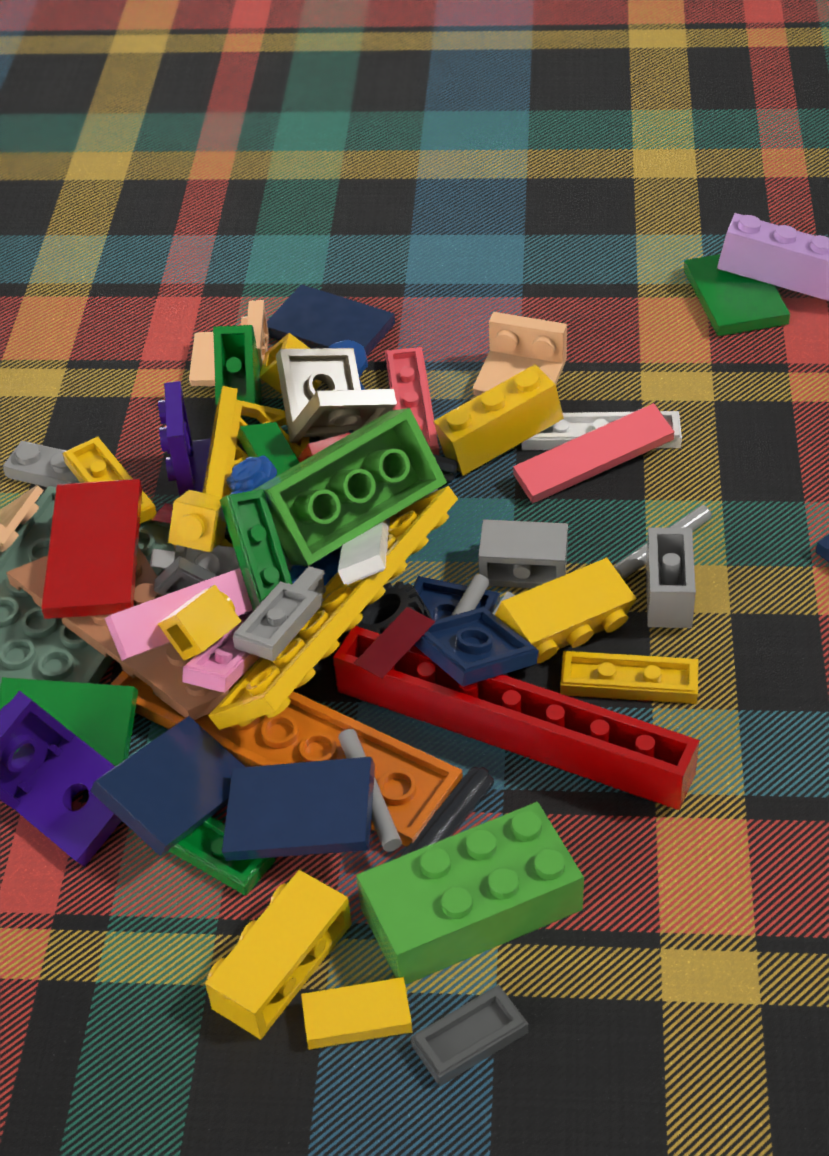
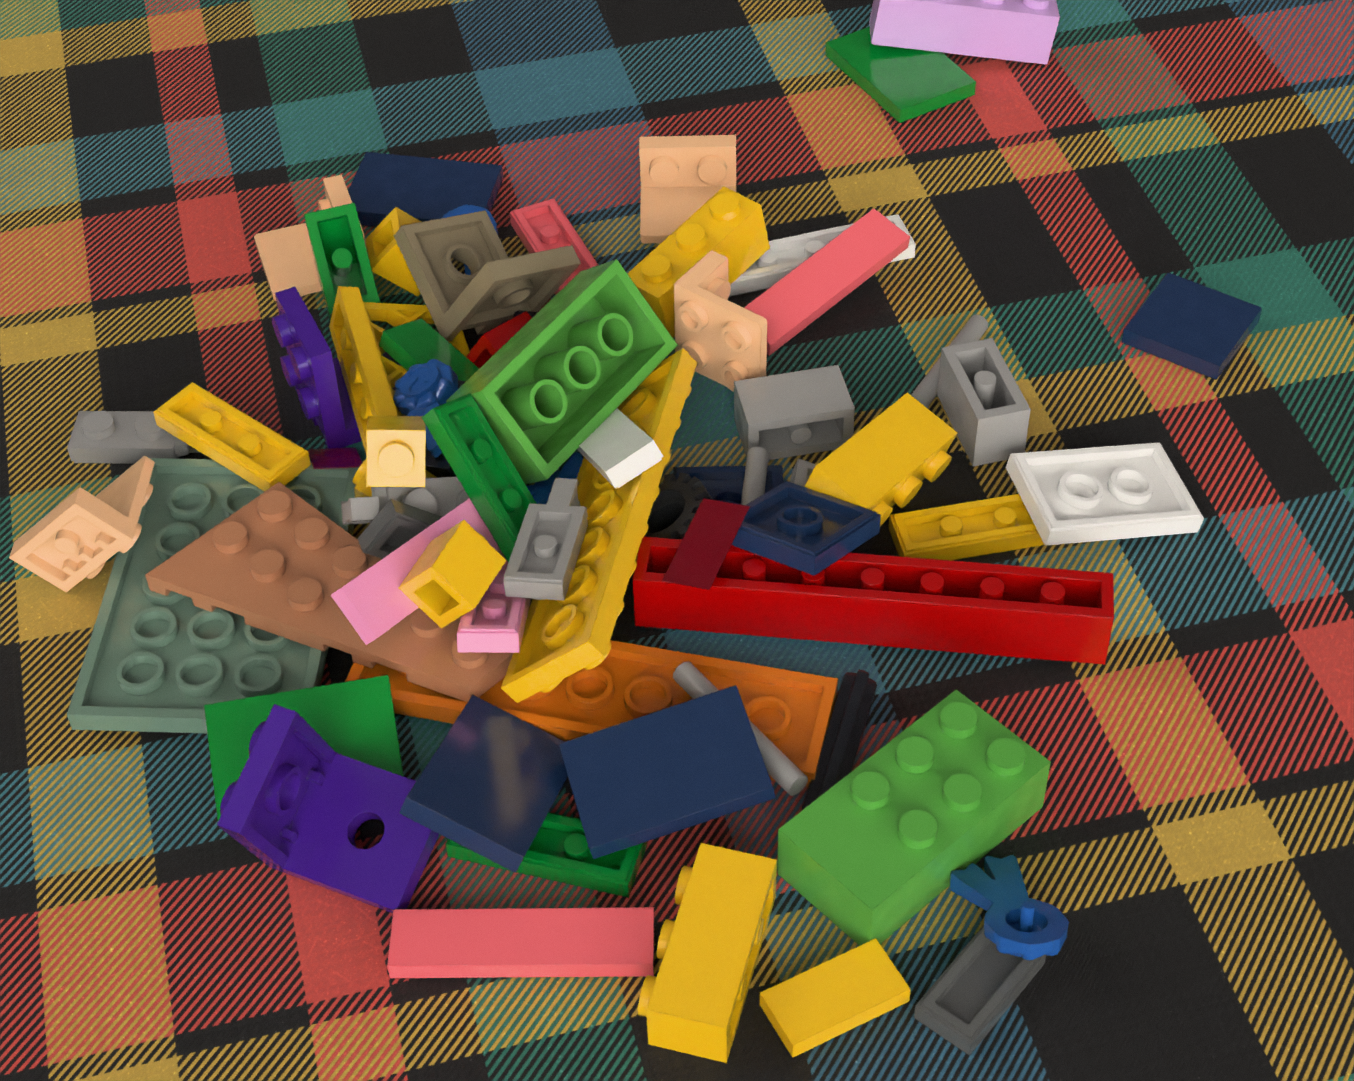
camera: 20 degrees left, 0 degrees up
red tile [41,479,142,619] -> none
none -> coral tile [387,907,655,978]
none -> light nougat bracket [674,250,767,392]
none -> blue piece [950,855,1069,961]
none -> white tile [1006,442,1204,546]

